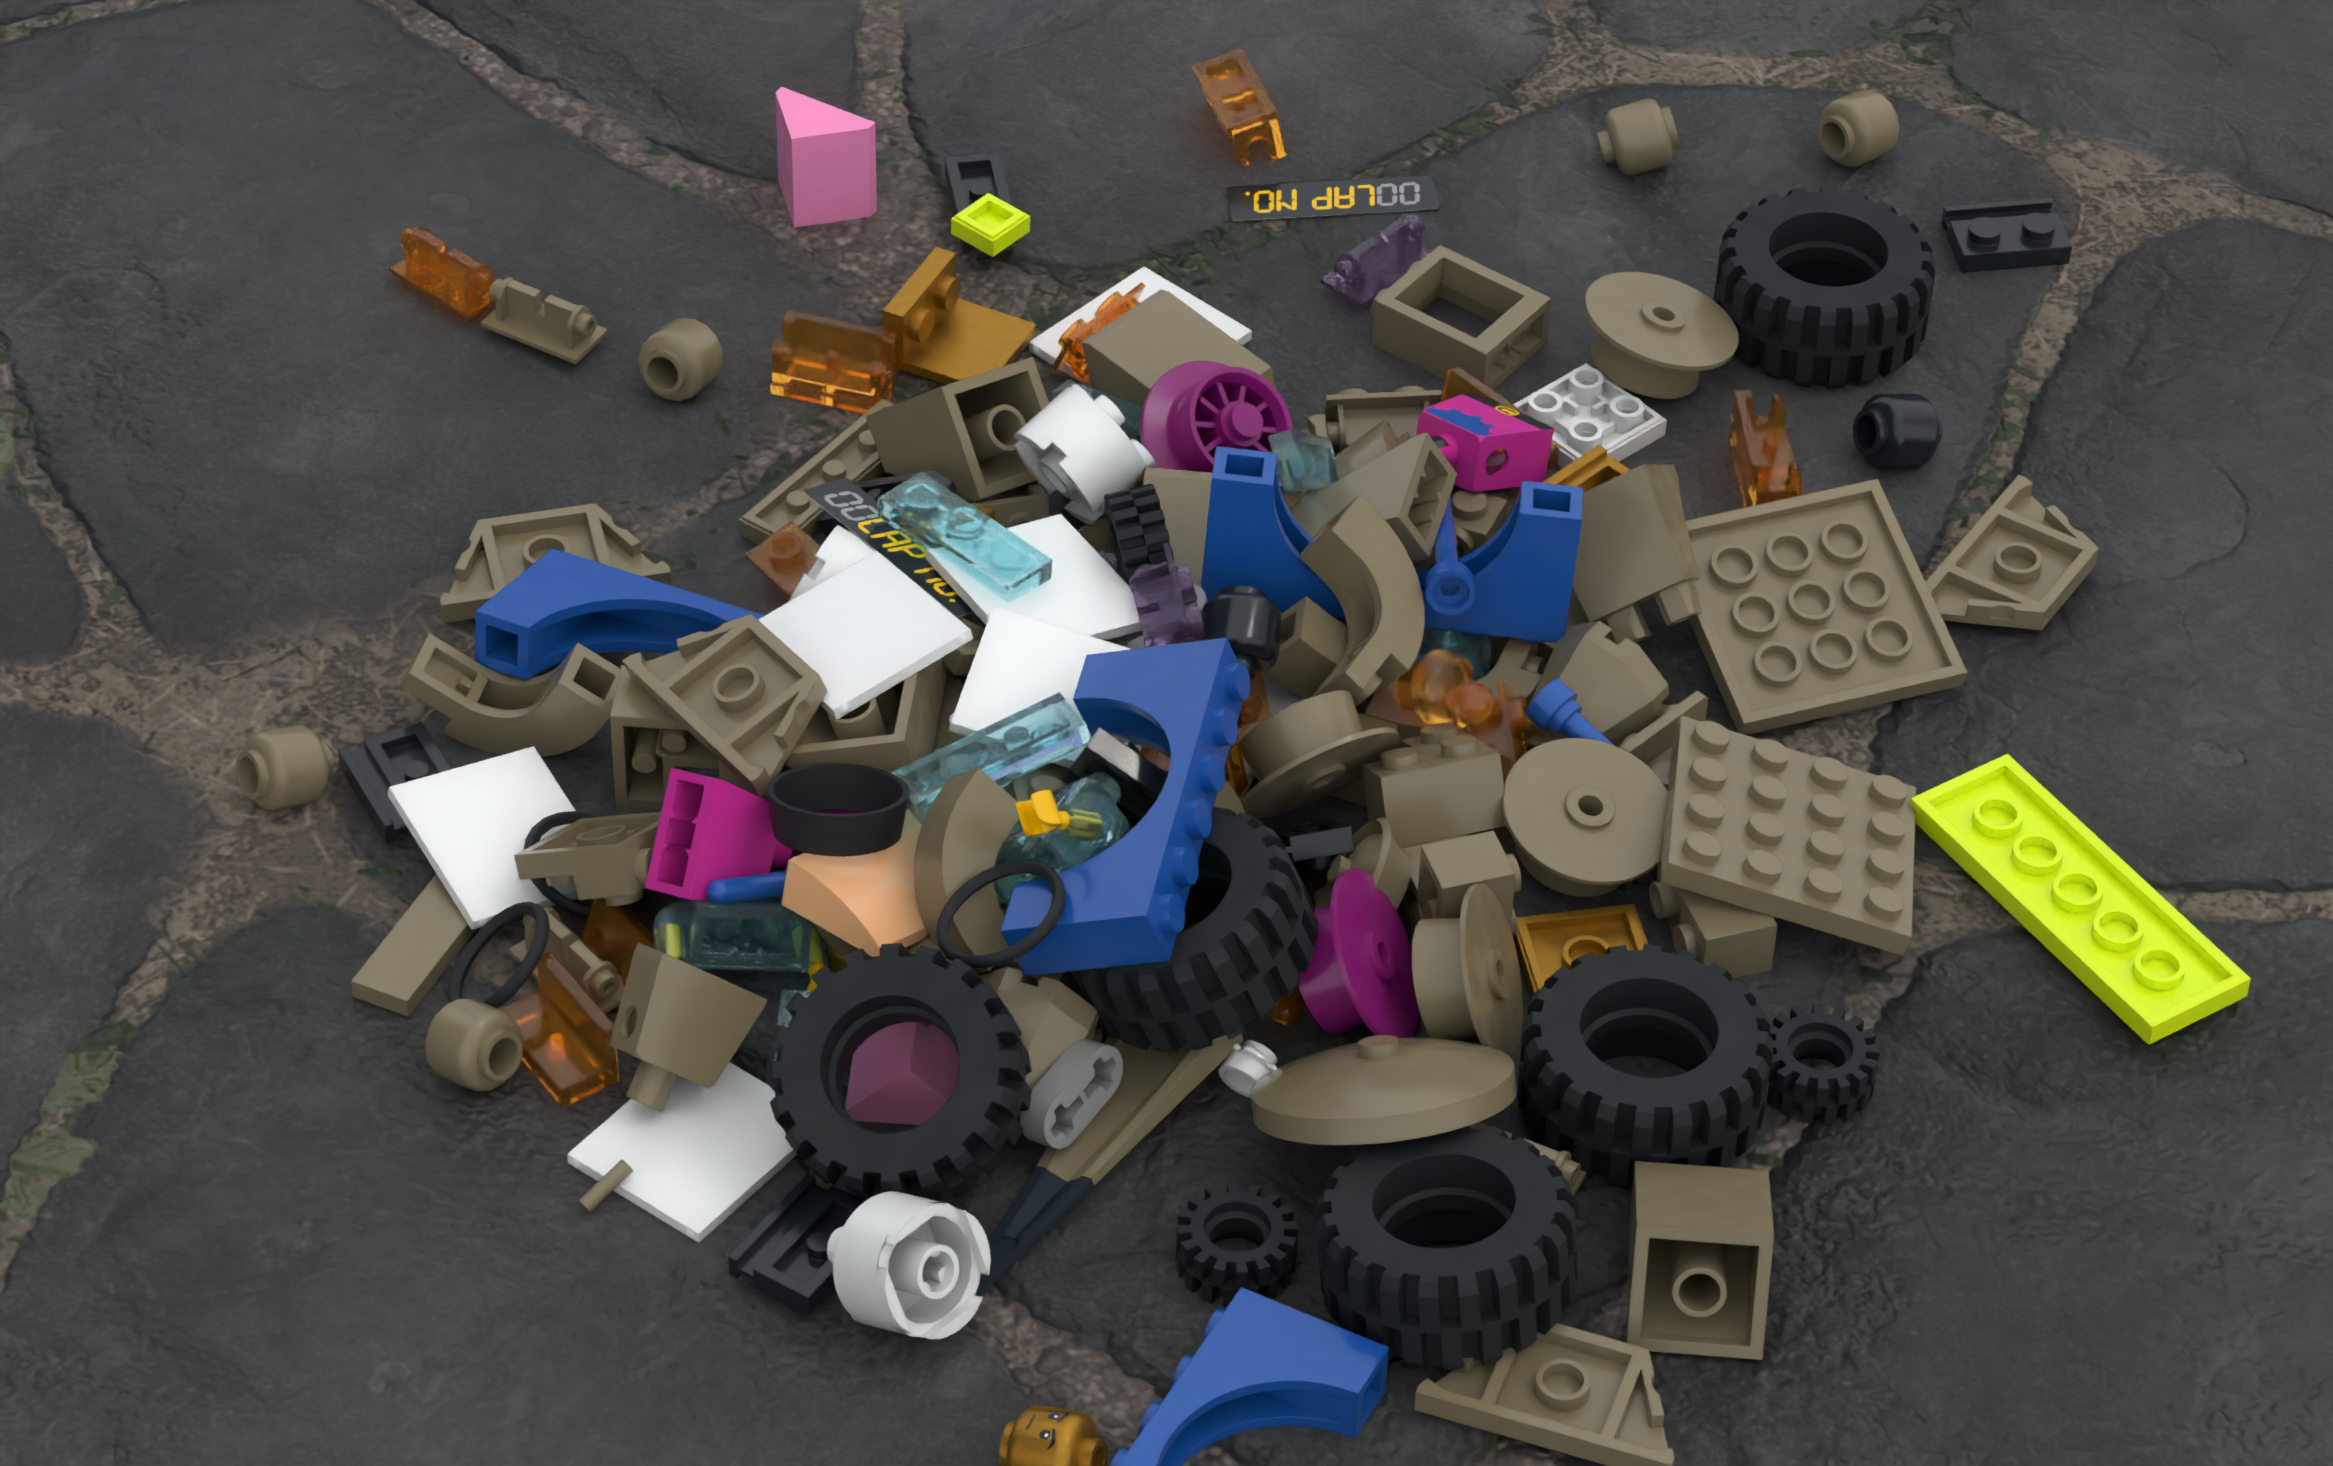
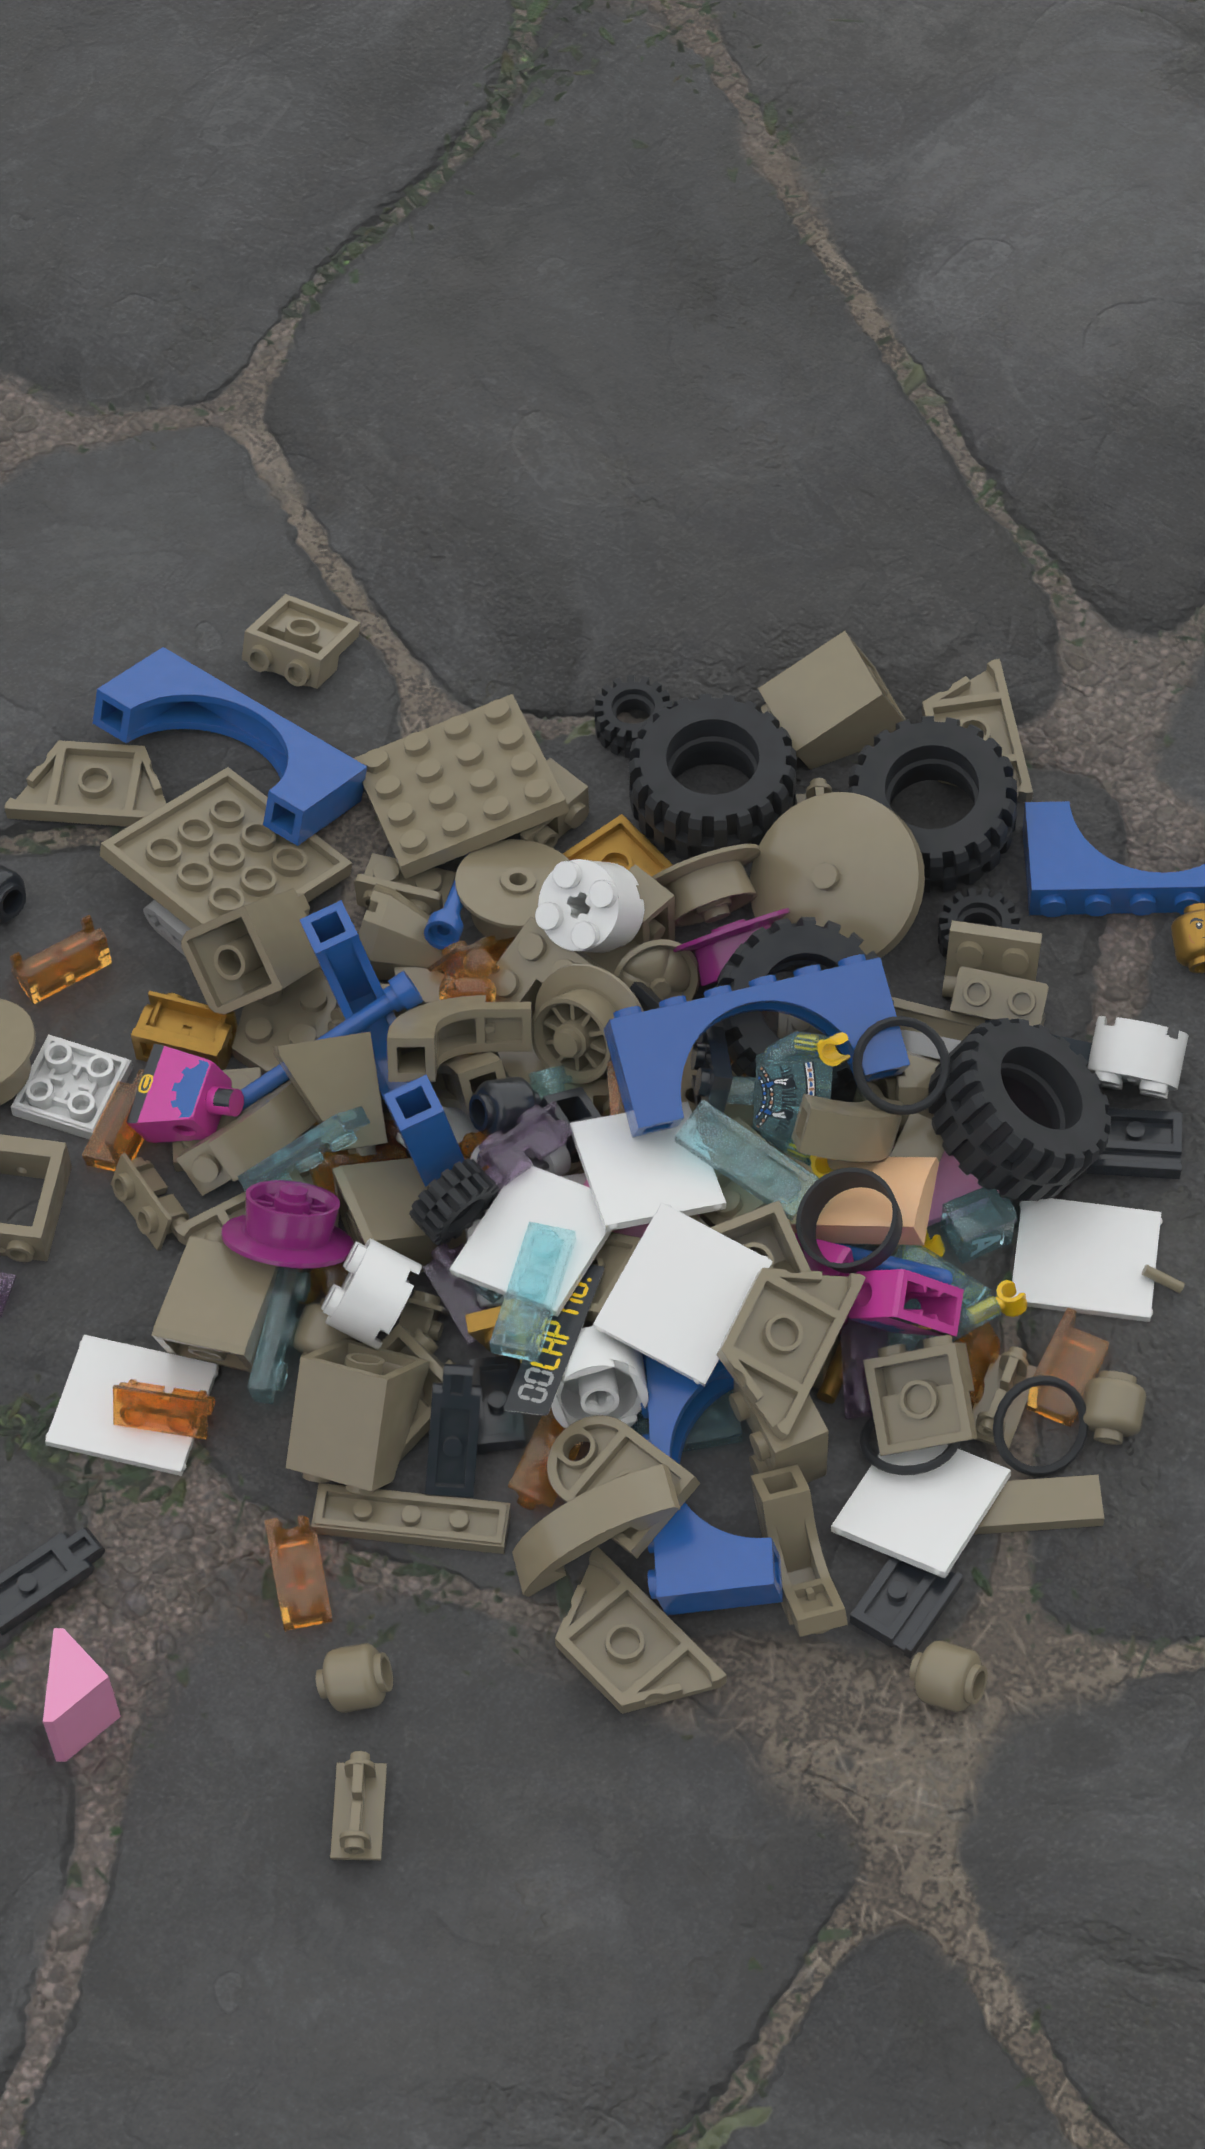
camera: 115 degrees left, 15 degrees up
clear orange hinge [389,227,496,320] -> none
dark tan torso [611,942,768,1112] -> none
pearl gold bracket [883,247,1035,385] -> none
neon yellow tile [951,193,1030,257] -> none
neon yellow plate [1910,754,2251,1045] -> none
none -> blue arch [93,647,367,846]
none -> dark tan plate [242,594,361,689]
none -> dark tan slope [512,1464,680,1597]
none -> clear light blue plate [528,1065,573,1099]
none -> white brick [535,859,645,953]
none -> dark tan tile [547,1415,700,1559]
none -> dark tan plate [942,920,1042,998]
none -> dark tan bracket [950,966,1049,1026]

